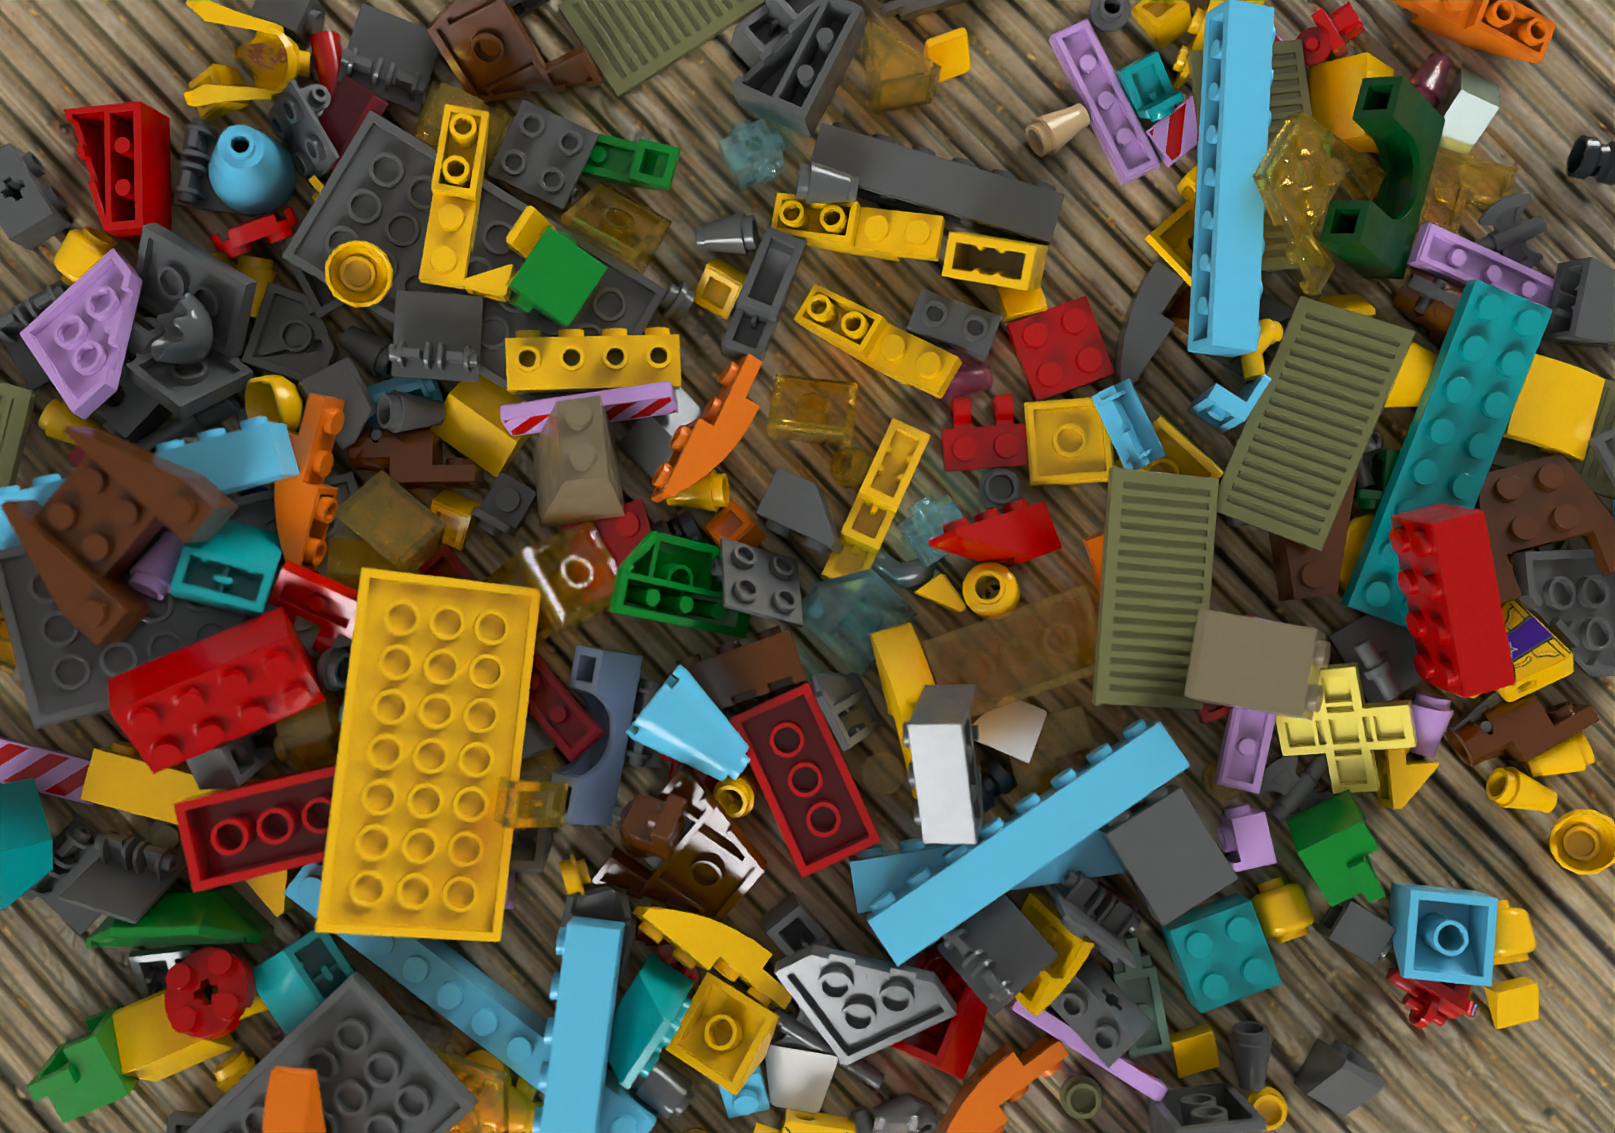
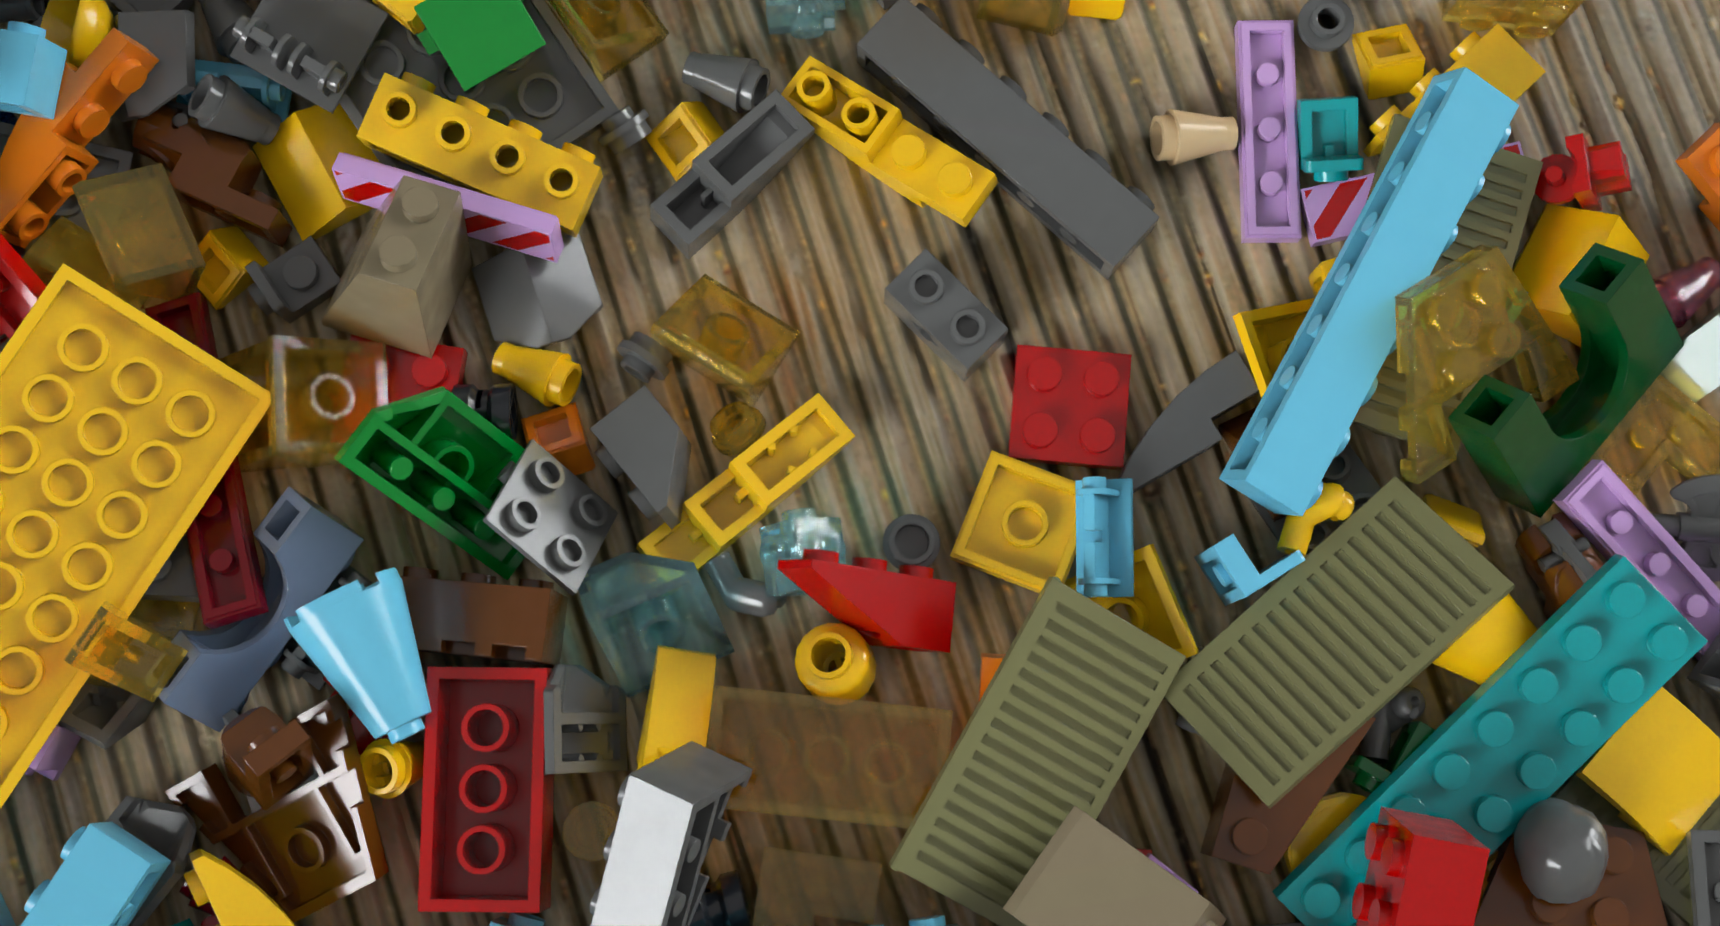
camera: 25 degrees right, 5 degrees down
yellow plate [559,854,591,895] -> none
orange slope [650,353,762,503] -> none
yellow slope [794,284,962,399] -> none
dark grey cone [795,161,859,204] -> none
yellow slope [914,573,966,613] -> none
clear pink cone [931,363,993,402] -> none
red plate [941,394,1029,472] -> none
yellow brick [942,232,1048,291] -> none
white sticker [973,695,1047,763] -> none
yellow slope [995,285,1048,323] -> none
none -> dark grey plate [617,331,672,383]
none -> dark grey hair [1514,797,1609,904]

